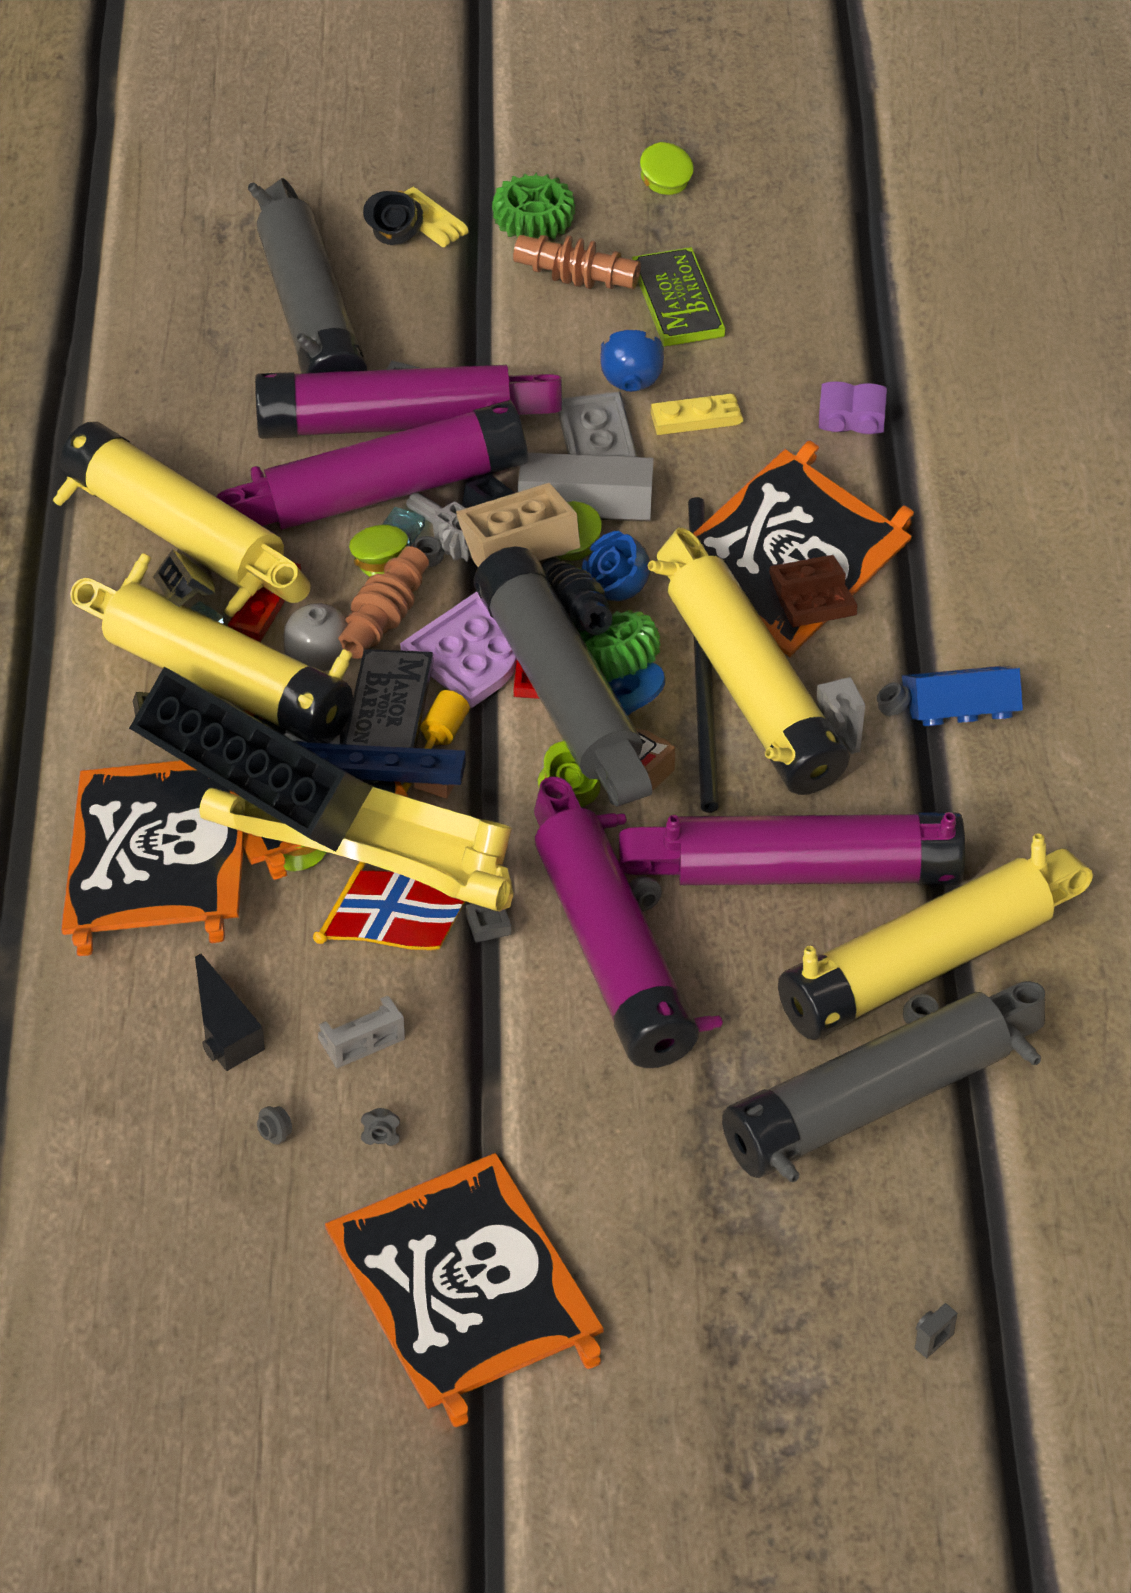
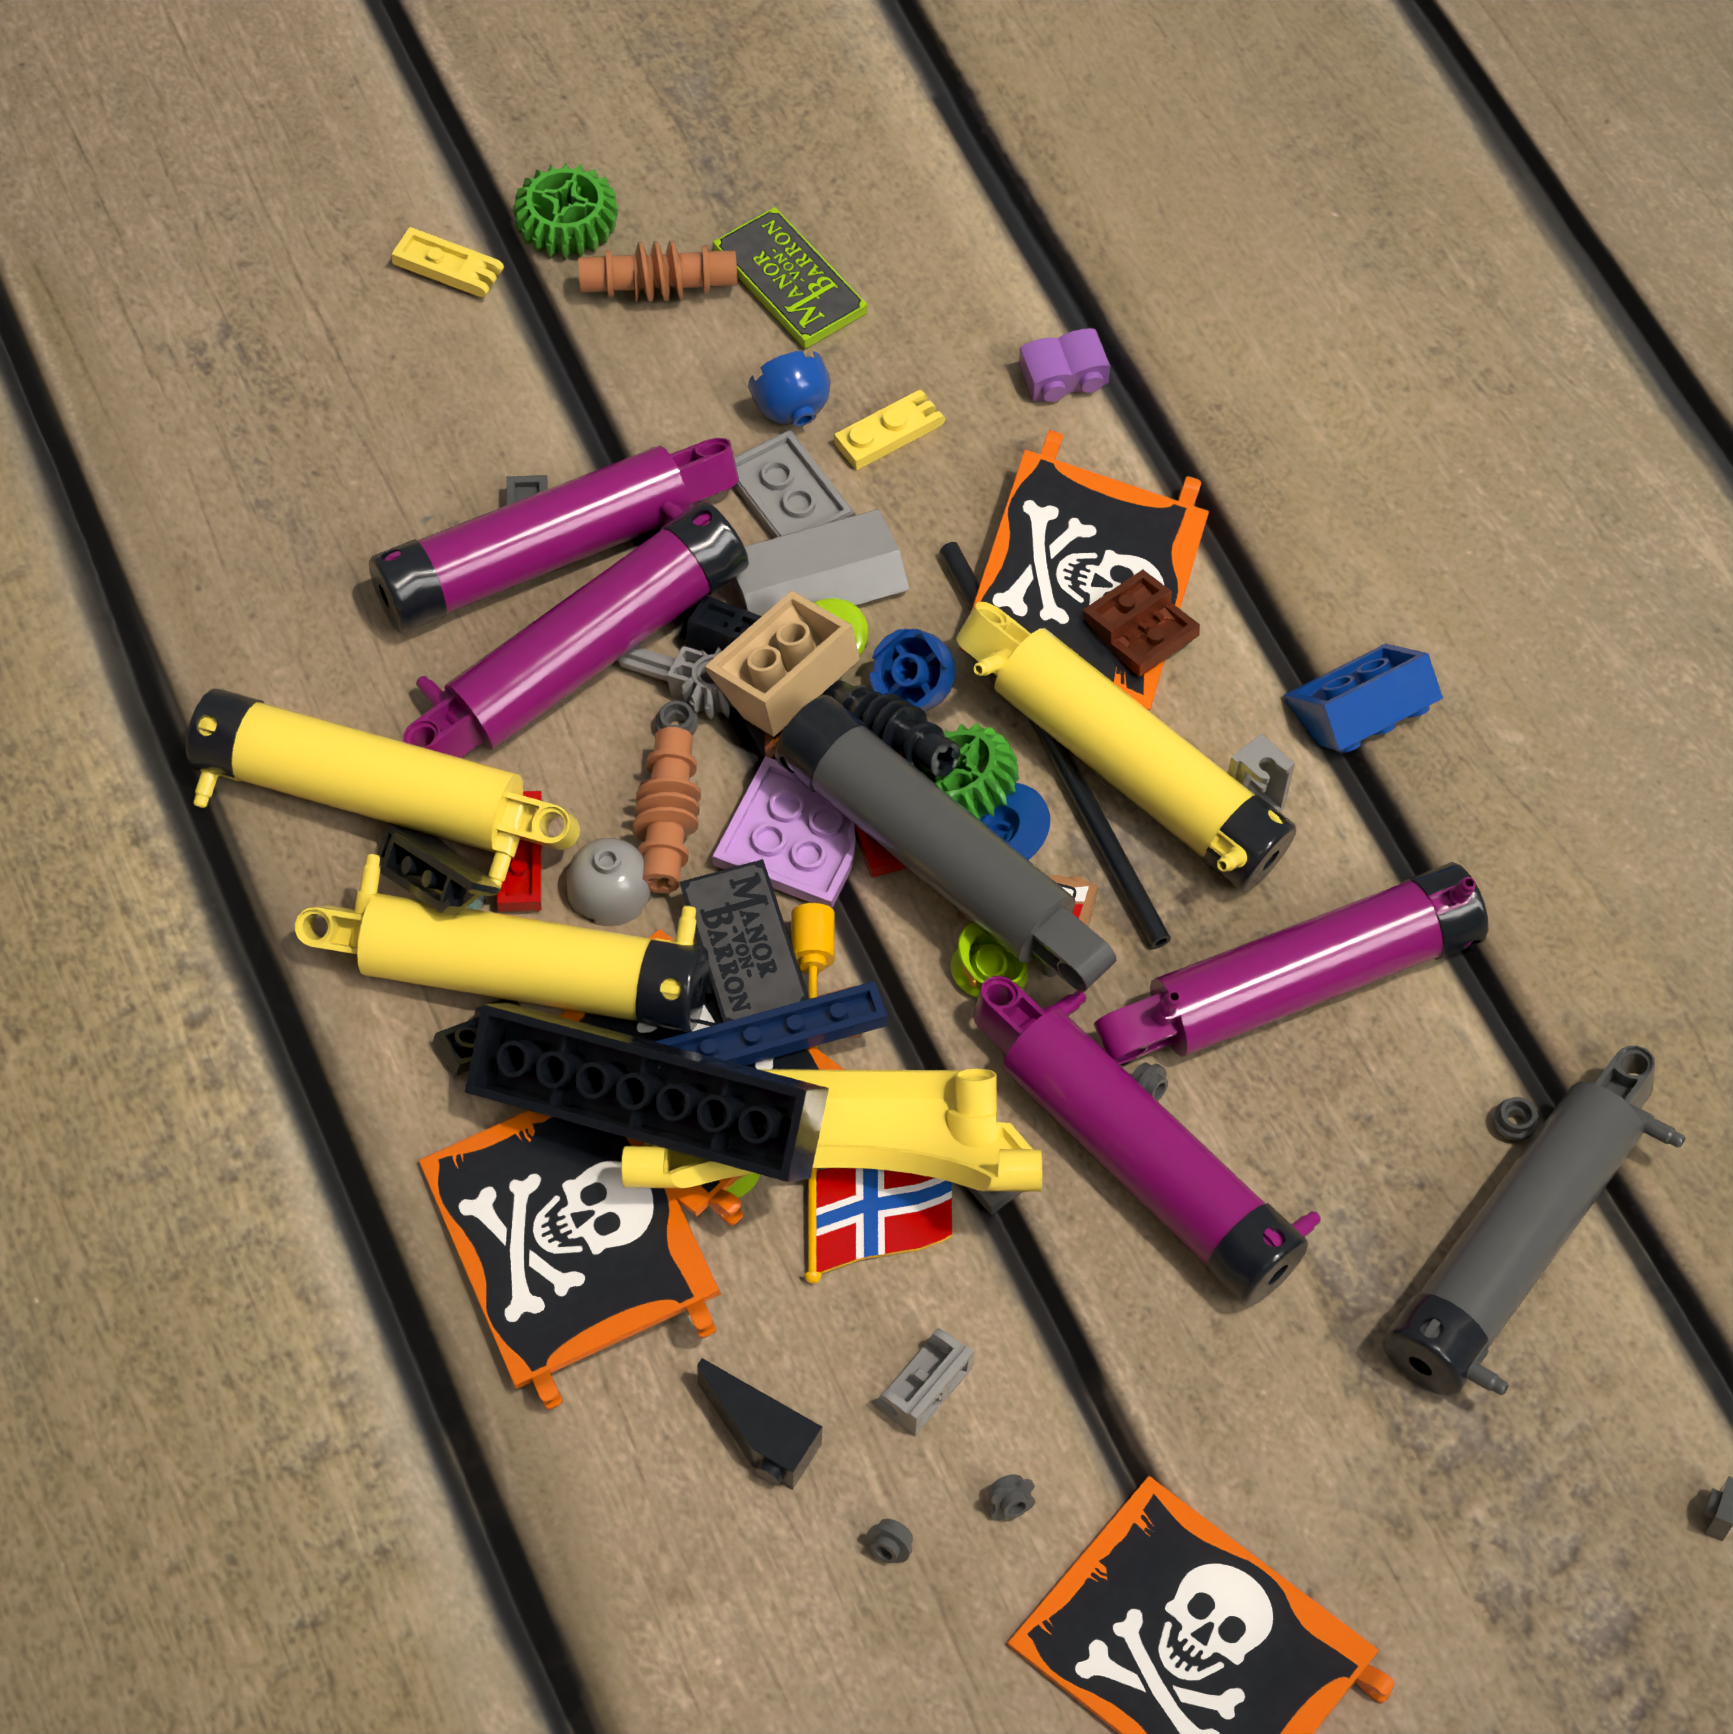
camera: 25 degrees left, 10 degrees up
dark grey piece [248,178,367,373] -> none
lime piece [349,525,408,577] -> none
black piece [363,191,423,245] -> none
clear light blue plate [382,507,425,546] -> none
lime piece [640,142,694,195] -> none
light yellow piece [778,834,1093,1040] -> none
dark grey plate [877,683,911,716] -> none

